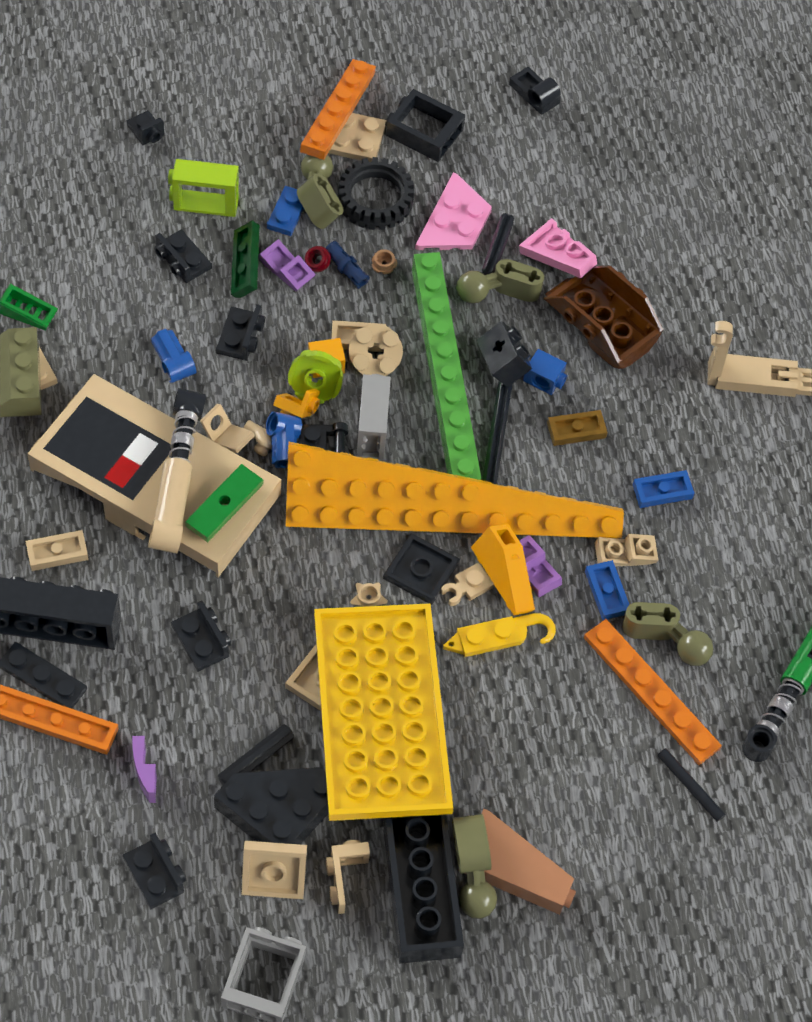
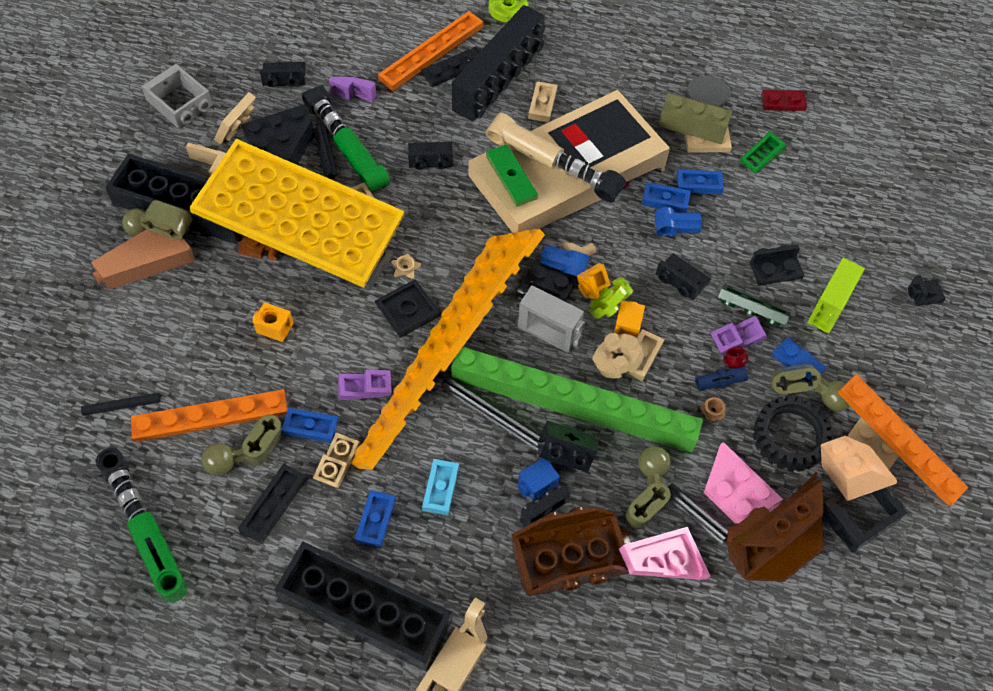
camera: 120 degrees right, 0 degrees up
tan bracket [200,404,255,453] -> none
tan plate [441,562,494,606] -> none
yellow plate [443,613,556,657] -> none
light orange slope [471,524,535,615] -> none
black plate [509,66,561,115] -> none
pearl gold plate [547,410,607,446] -> none
none -> black plate [238,463,307,544]
none -> light orange brick [253,302,294,342]
none -> black brick [274,541,452,672]
none -> green piece [301,85,390,193]
none -> medium azure plate [422,459,459,515]
none -> black plate [520,485,571,527]
none -> blue plate [642,182,691,212]
none -> blue plate [676,169,724,195]
none -> reddish brown slope [727,472,824,582]
none -> light nougat slope [821,436,897,501]

